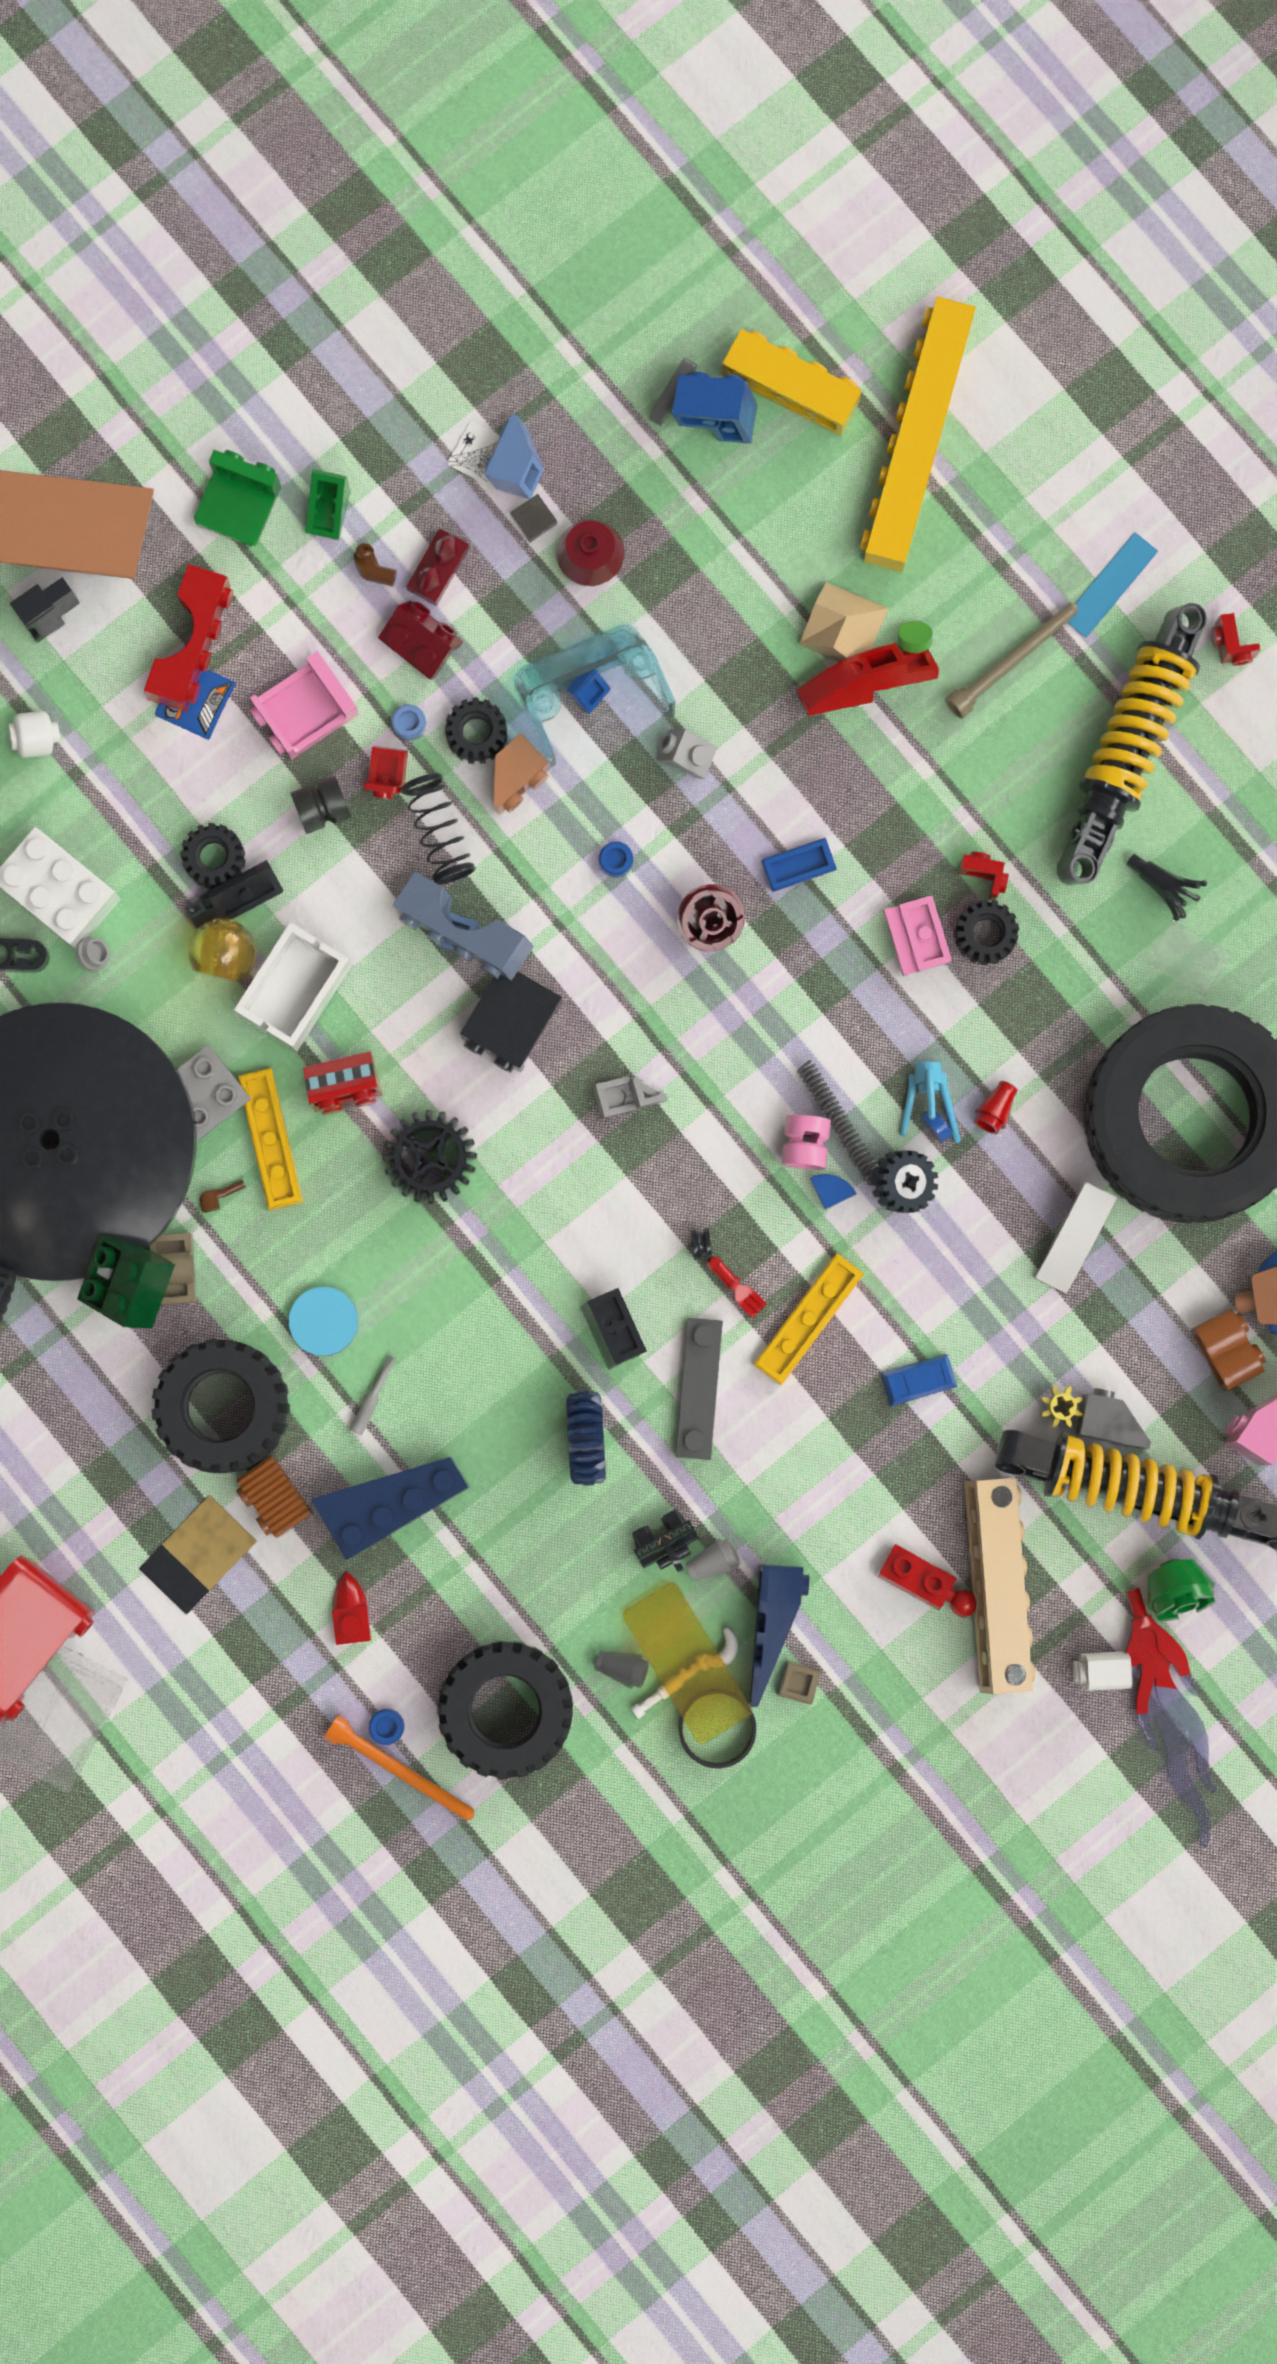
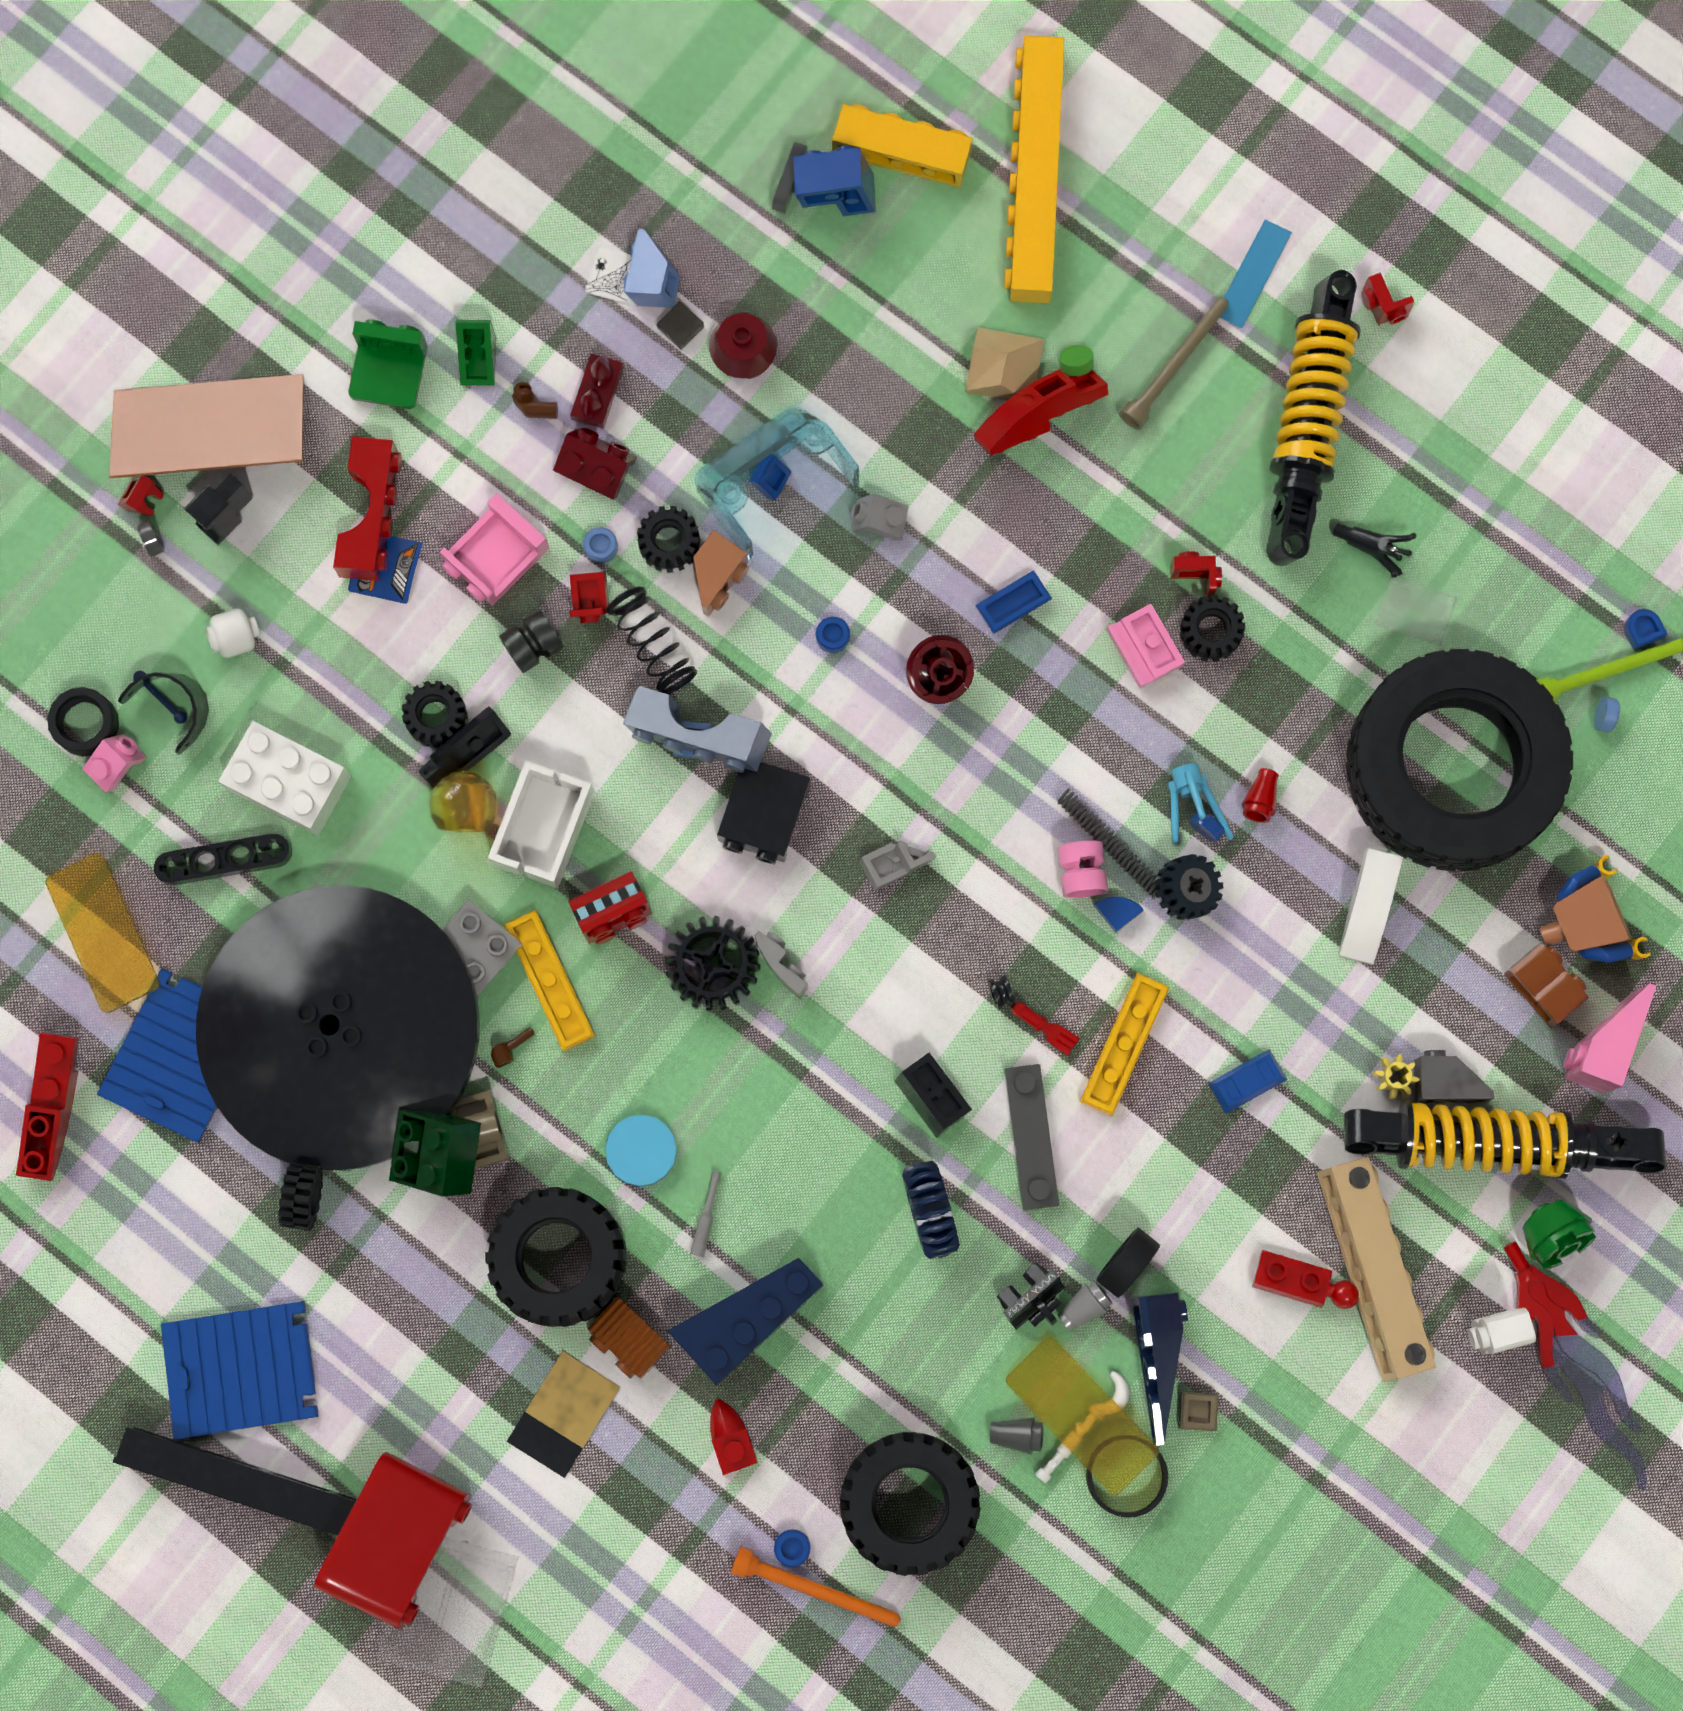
camera: 10 degrees left, 5 degrees down
light grey plate [76,937,110,971] -> none
none -> light grey slope [755,931,808,999]
none -> black tyre [1096,1227,1160,1298]

